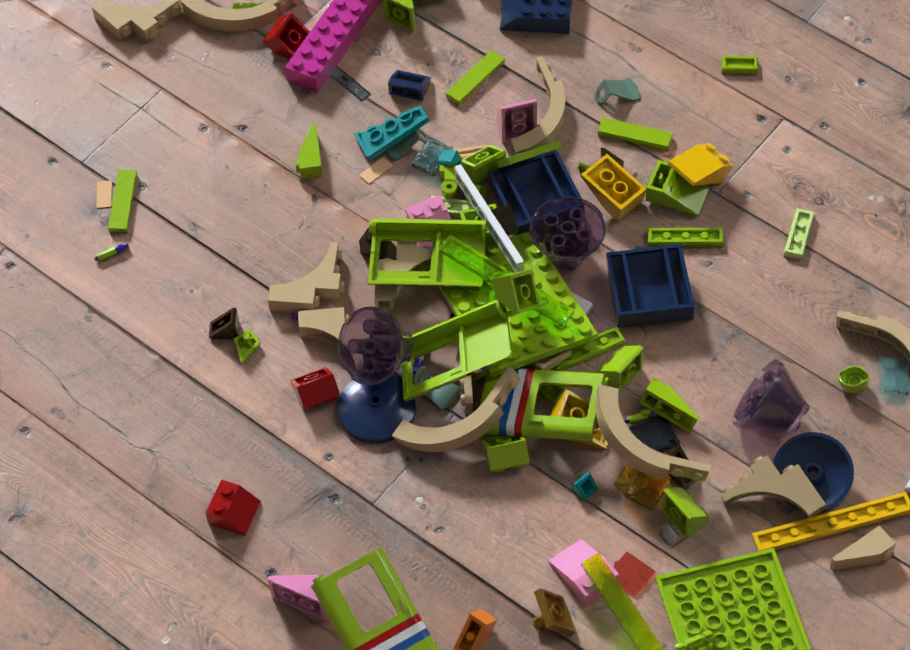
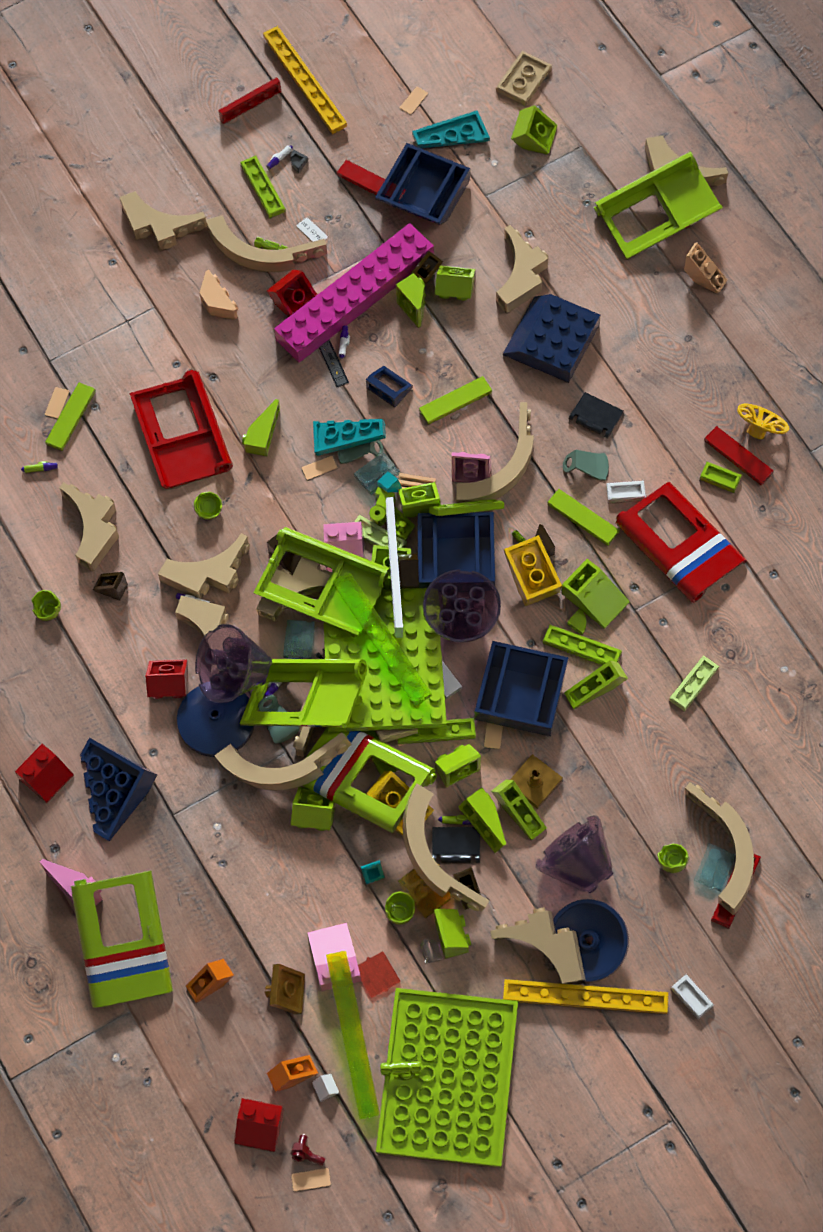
camera: 20 degrees right, 10 degrees up
lime piece [234,329,261,364] -> none
lime slope [491,269,540,315] -> none
yellow slope [667,143,734,186] -> none
tan slope [830,526,896,571] -> none
none -> lime hair [31,590,61,621]
none -> tan arch [59,482,119,572]
none -> dark blue slope [80,737,157,841]
none -> red piece [129,370,233,489]
none -> lime hair [194,491,222,520]
none -> light nougat slope [199,270,239,320]
none -> clear light blue plate [283,620,315,659]
none -> piece [338,326,350,359]
none -> lime hair [385,891,415,925]
none -> light nougat sticker [484,723,503,749]
none -> lime slope [491,779,547,840]
none -> pearl gold tile [510,754,563,809]
none -> lime slope [564,660,628,709]
none -> lime tile [567,608,587,635]
none -> black piece [568,392,624,438]
none -> white tile [606,481,646,503]
none -> red piece [615,482,747,603]
none -> red tile [704,426,774,486]
none -> yellow wheel [737,404,789,439]

